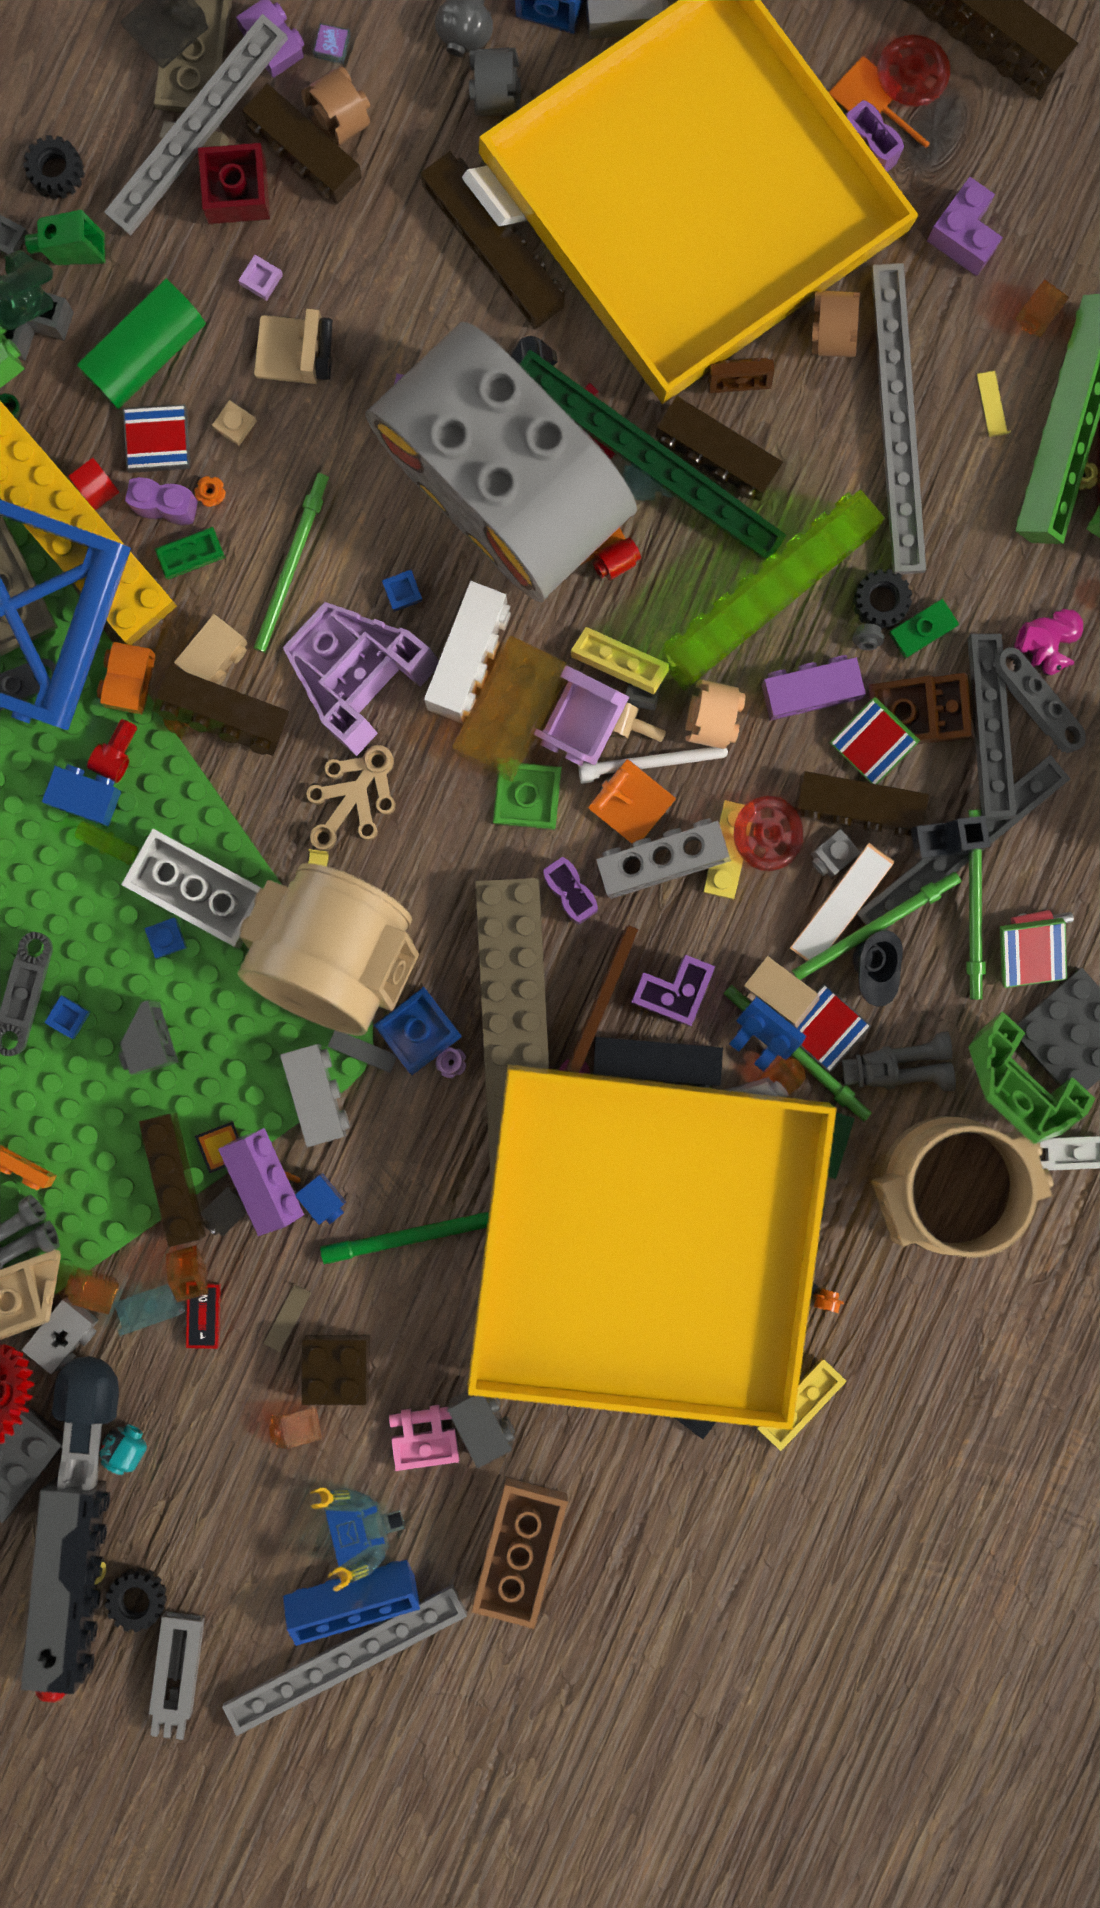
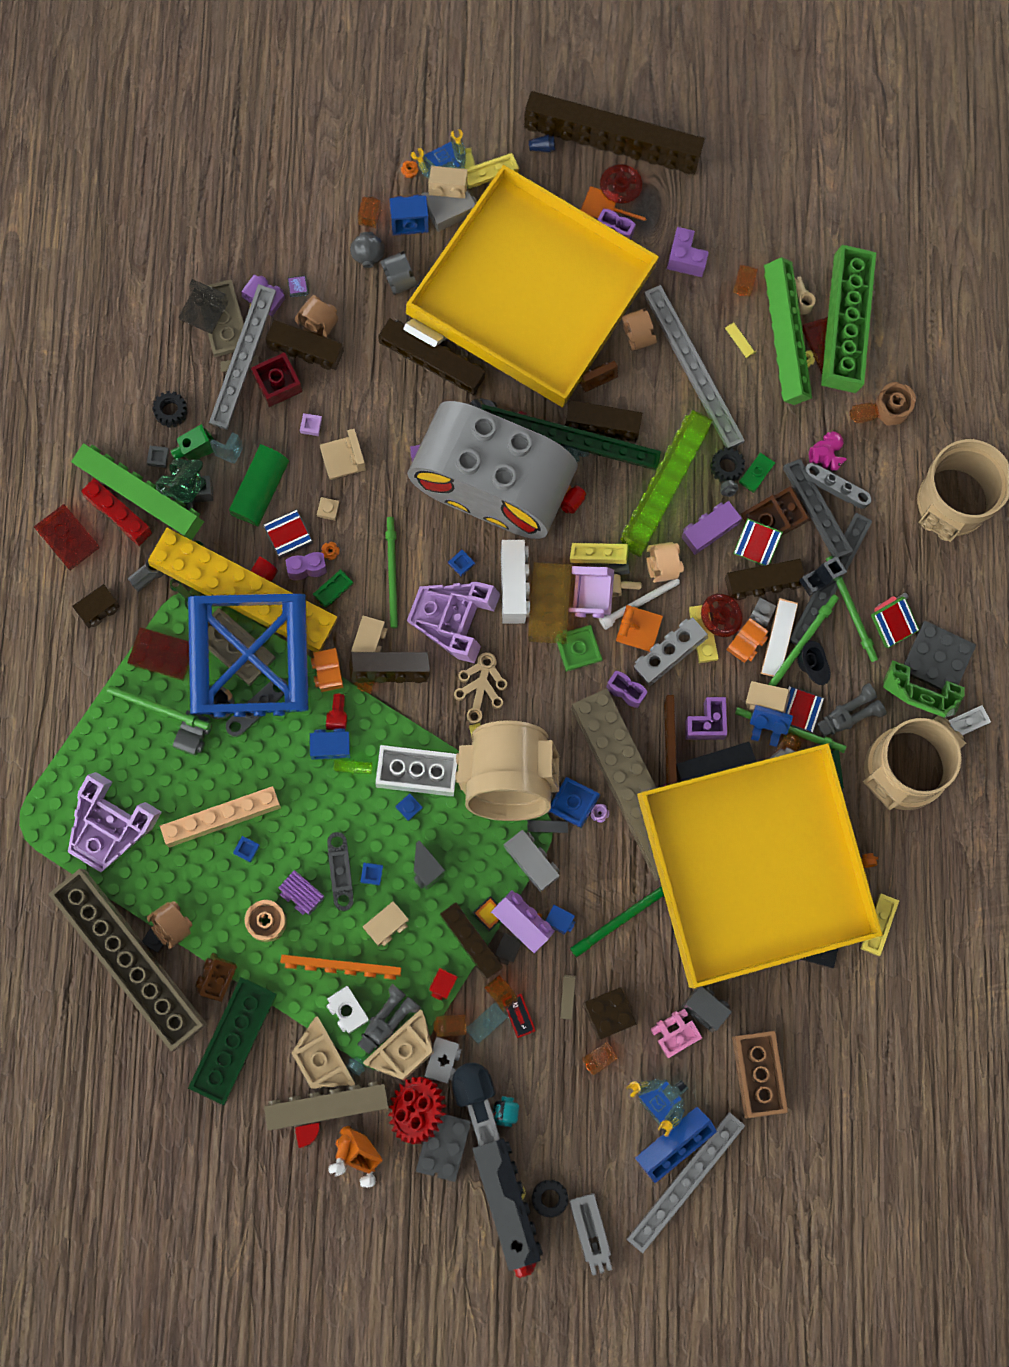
camera: 25 degrees left, 10 degrees down
black bar [316,317,333,380] -> none
none -> clear light blue panel [210,432,243,464]
none -> tan brick [363,901,409,947]
none -> red brick [429,968,457,1001]
none -> orange brick [726,618,769,663]

